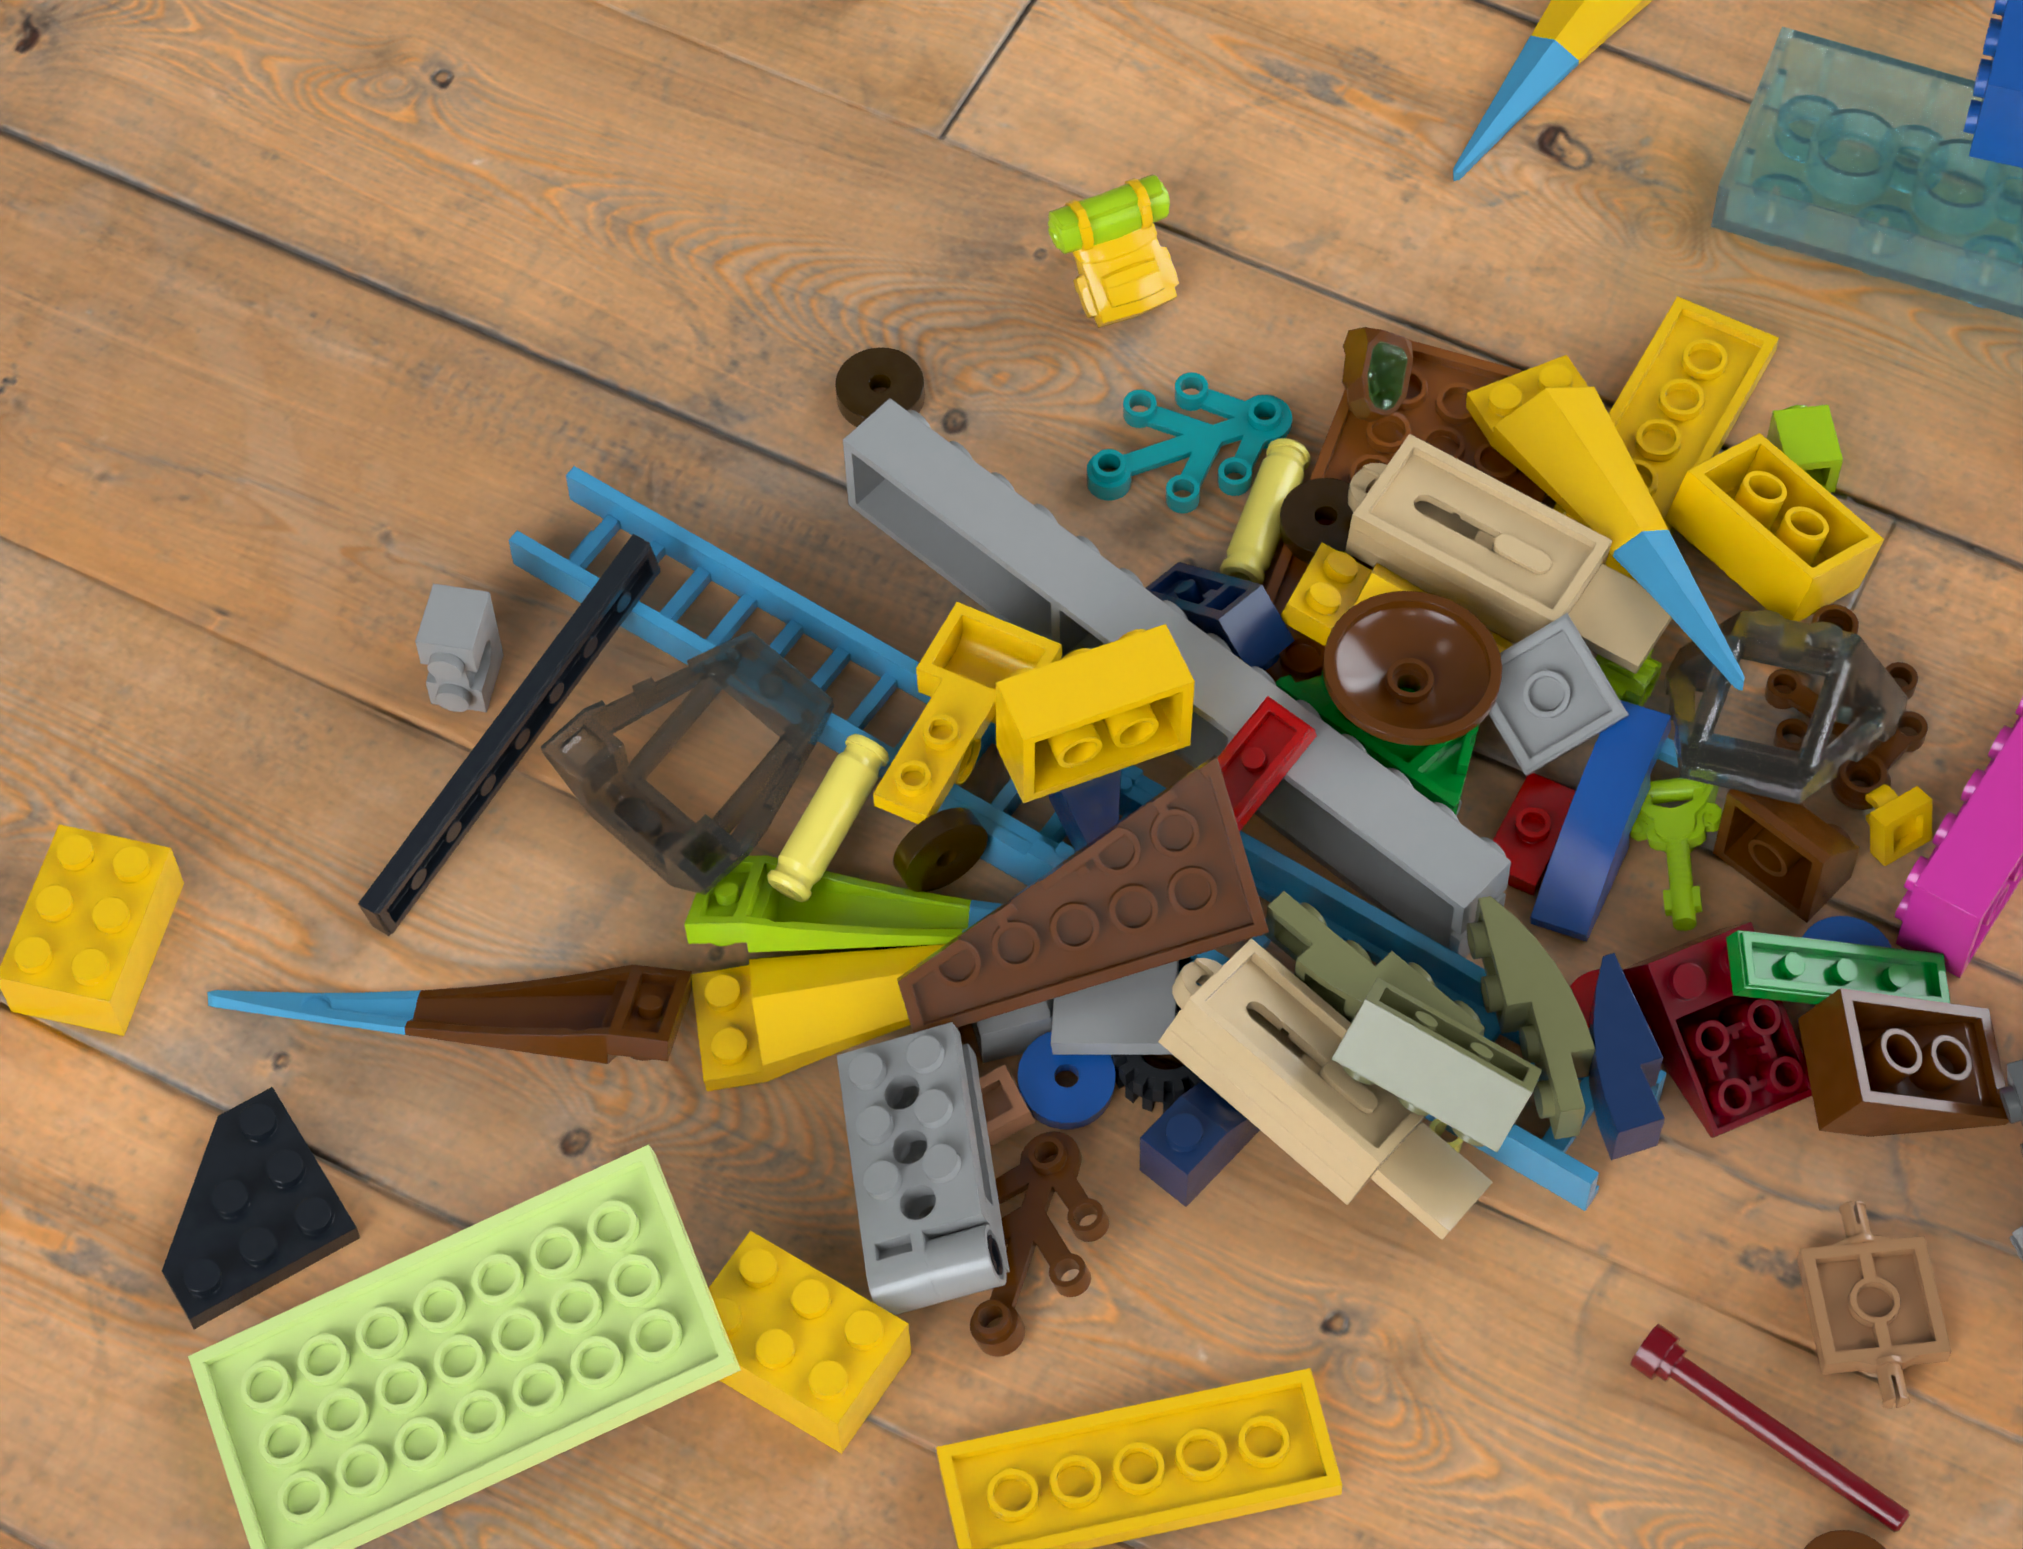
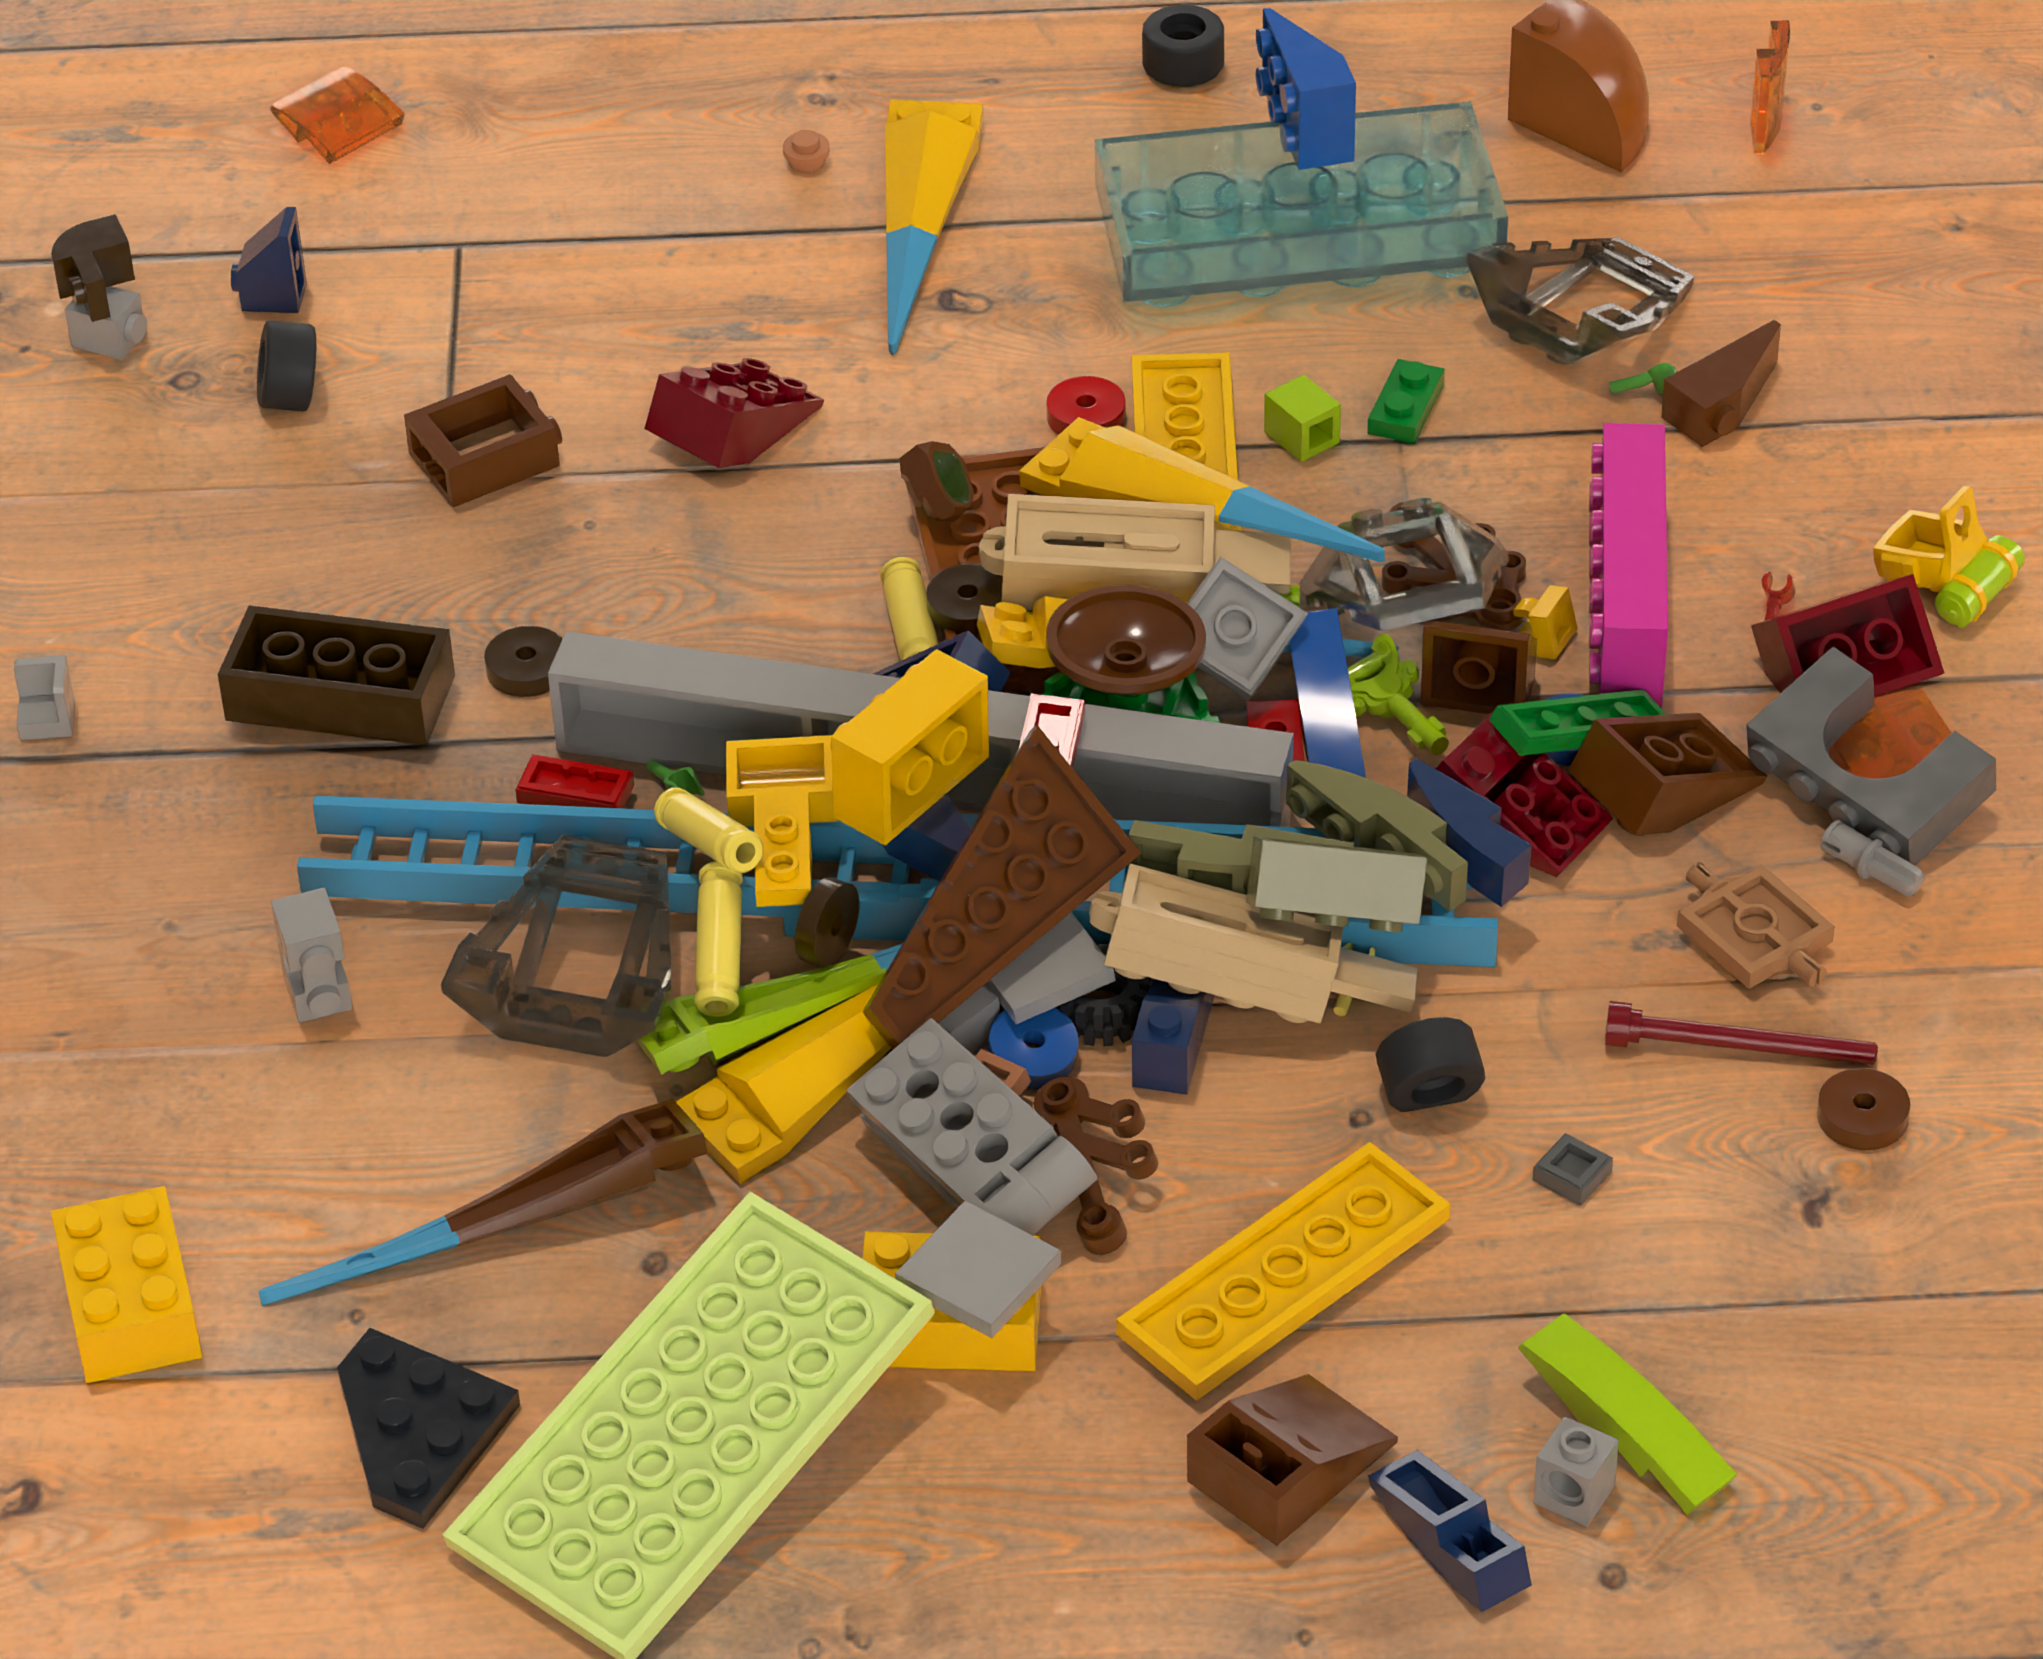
camera: 30 degrees left, 15 degrees down
black tile [358,534,661,936] -> none
yellow piece [1048,174,1179,328] -> none
teal plant [1087,372,1293,514] -> none
yellow brick [1665,433,1885,628] -> none
none -> light grey panel [14,655,75,740]
none -> dark brown brick [217,605,455,746]
none -> reddish brown window [404,374,562,507]
none -> red plate [515,754,635,809]
none -> dark red slope [644,358,824,468]
none -> bright green hand [646,759,704,796]
none -> light yellow axle [654,788,763,873]
none -> light grey tile [895,1201,1061,1338]
none -> red piece [1046,376,1126,435]
none -> green plate [1367,359,1445,444]
none -> black tyre [1375,1017,1486,1112]
none -> dark grey tile [1533,1133,1613,1206]

